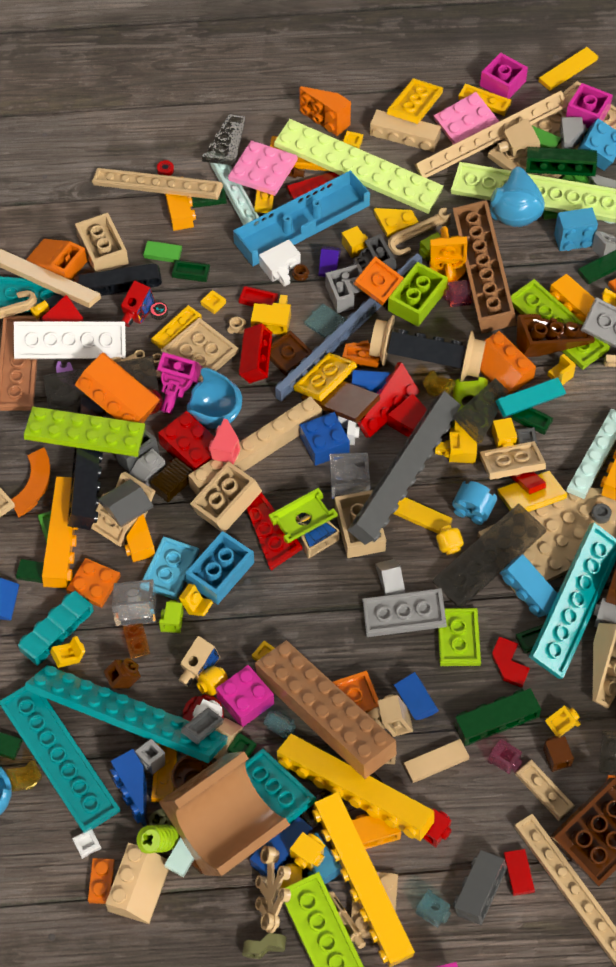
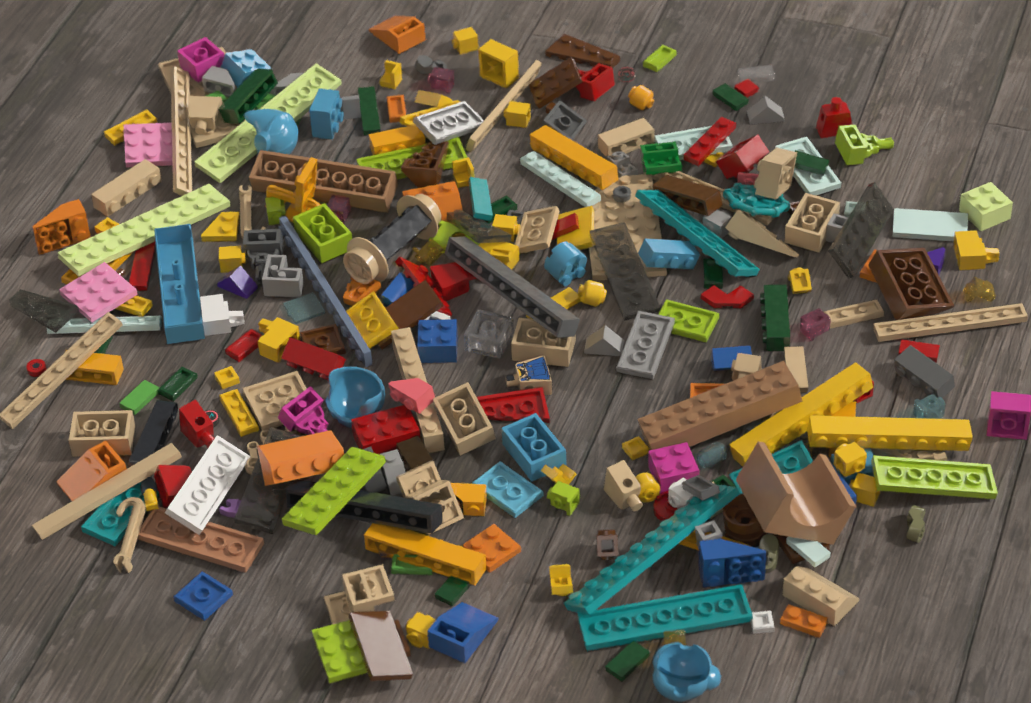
camera: 65 degrees left, 15 degrees down
orange tile [11,447,51,518] -> none
teal brick [18,591,94,666] -> none
dark grey slope [98,479,153,528] -> none
clear brick [112,579,157,626] -> none
clear orange slope [122,618,150,659] -> none
lime piece [137,824,179,854] -> none
tan plate [227,317,246,334] -> none
tan plant [255,846,291,933] -> none
lime piece [269,488,338,544] -> none
reddish brown plate [292,264,309,281] -> none
orange plate [354,257,404,306] -> none
yellow tile [387,78,443,124] -> none
dark pink brick [480,52,528,99] -> none
yellow tile [538,47,598,91] -> none
reddish brown brick [543,736,574,772] -> none

